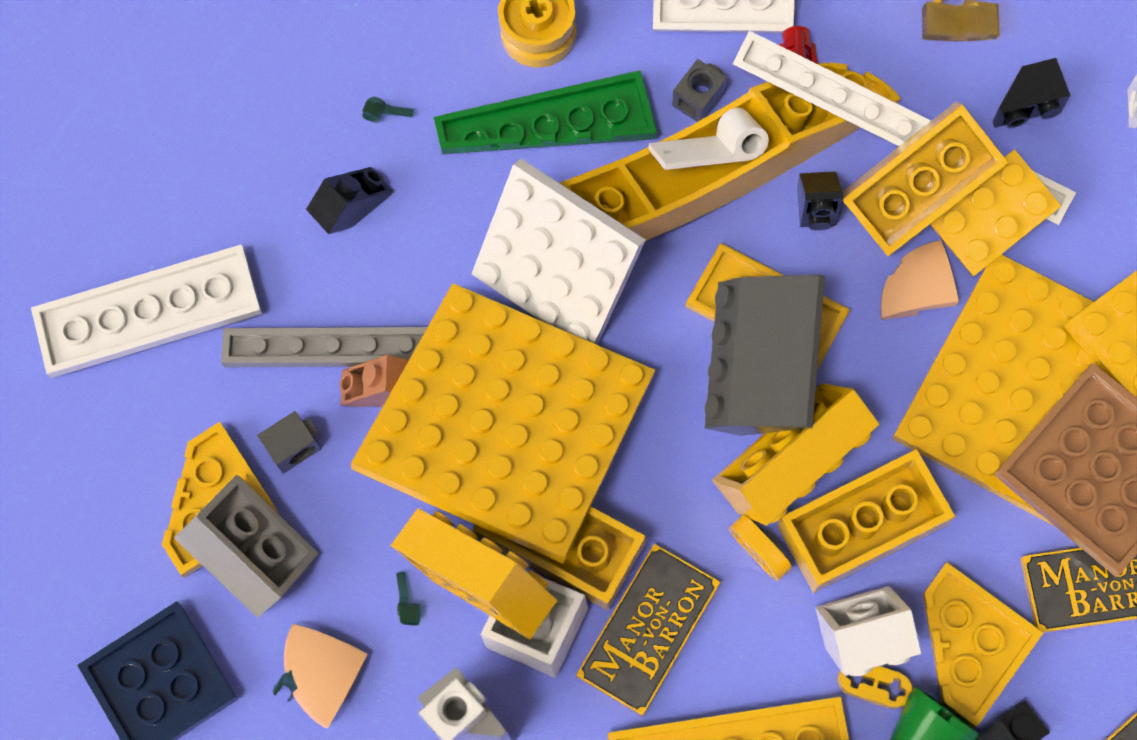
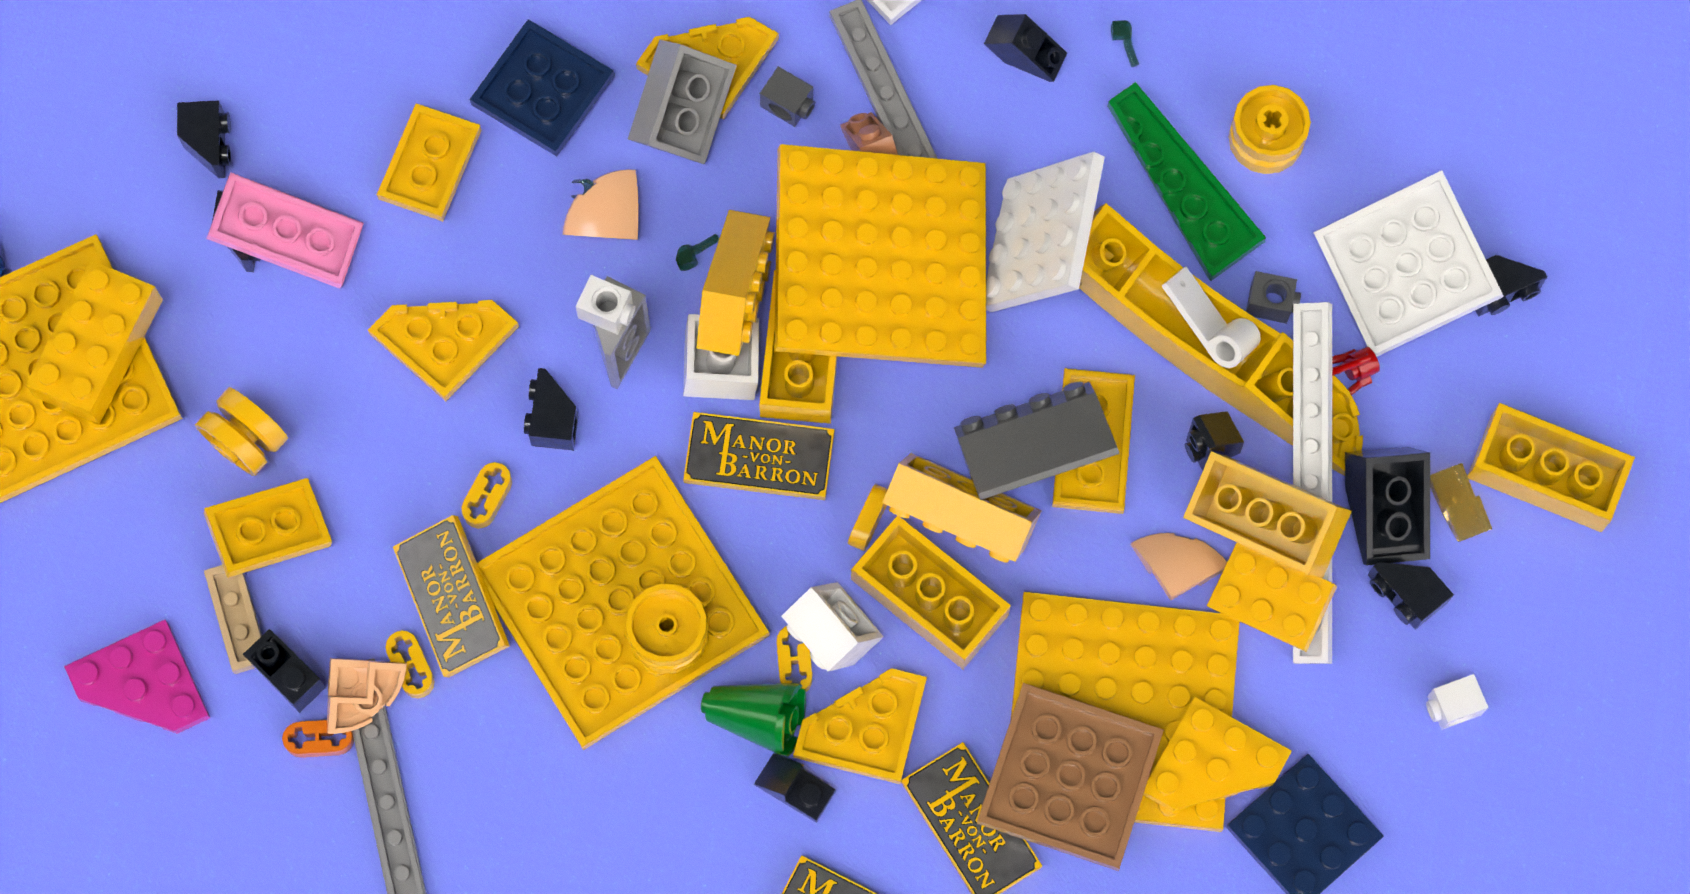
camera: 60 degrees right, 0 degrees up
none -> black slope [1345,447,1430,565]

